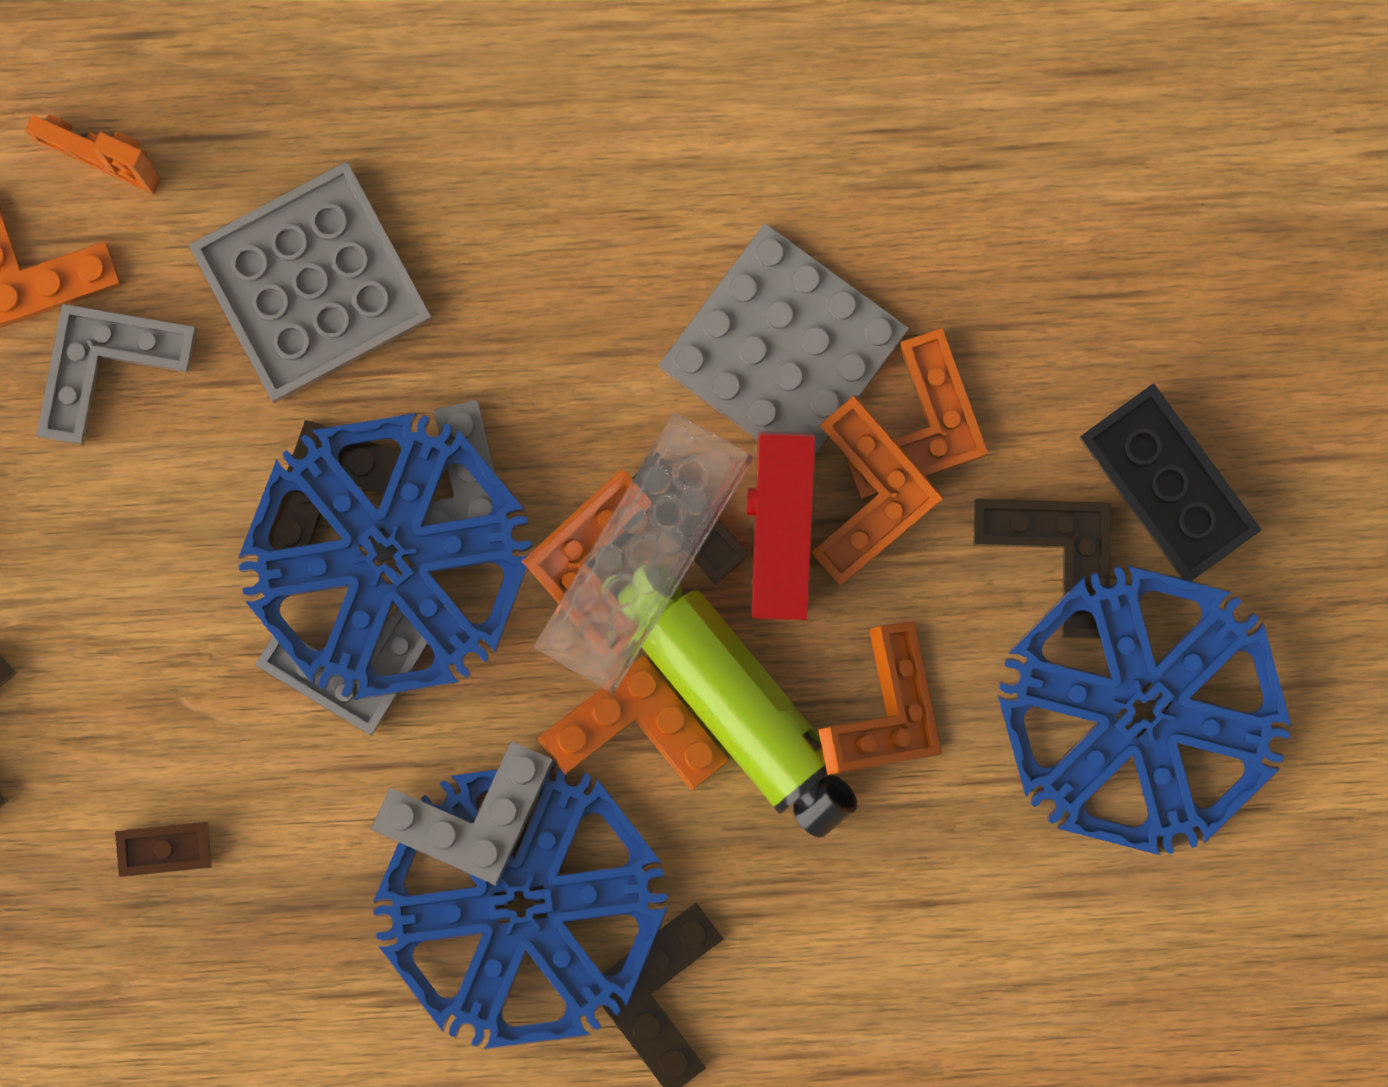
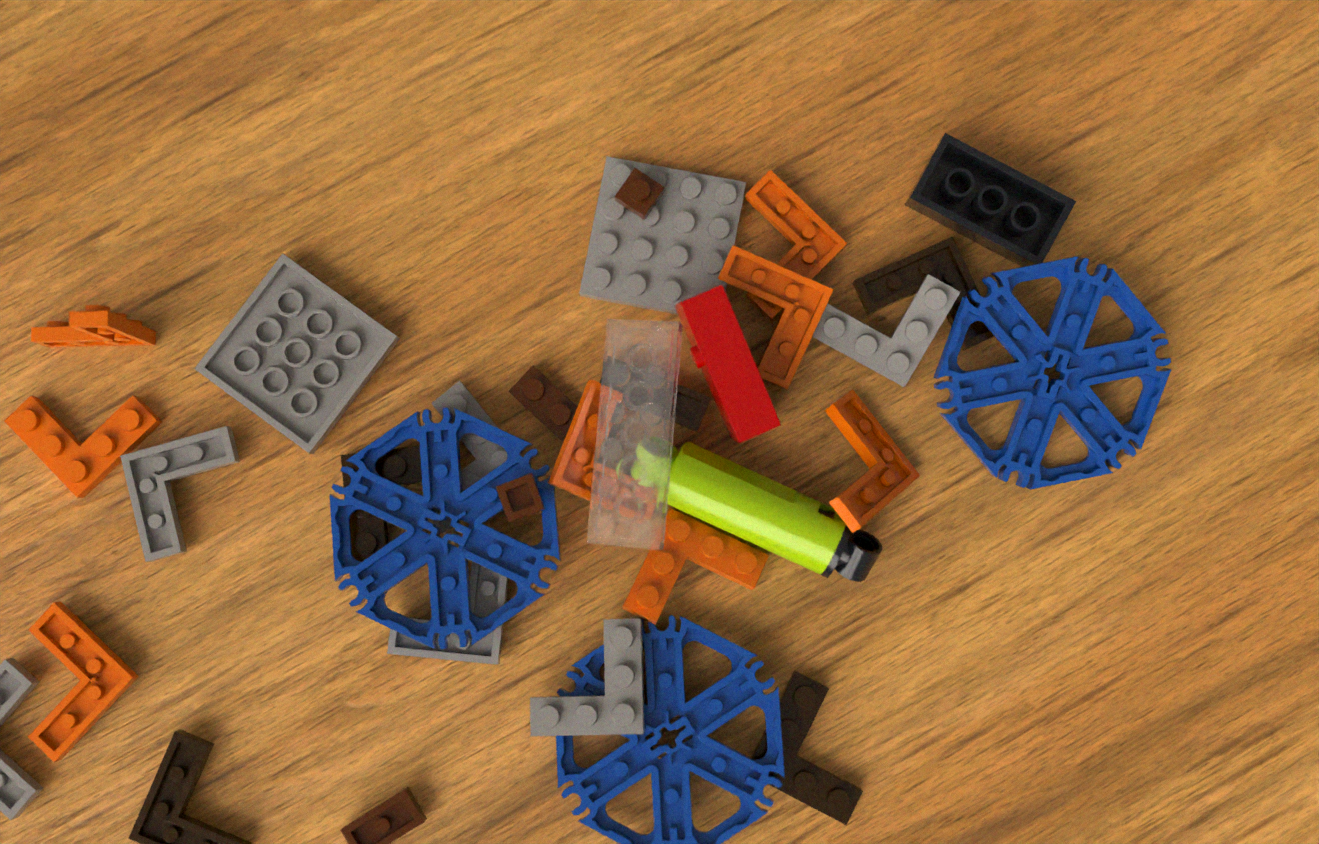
camera: 20 degrees left, 0 degrees up
none -> reddish brown plate [496,473,546,523]
none -> reddish brown plate [509,365,578,441]
none -> reddish brown plate [615,168,665,220]
none -> light grey plate [812,274,960,388]

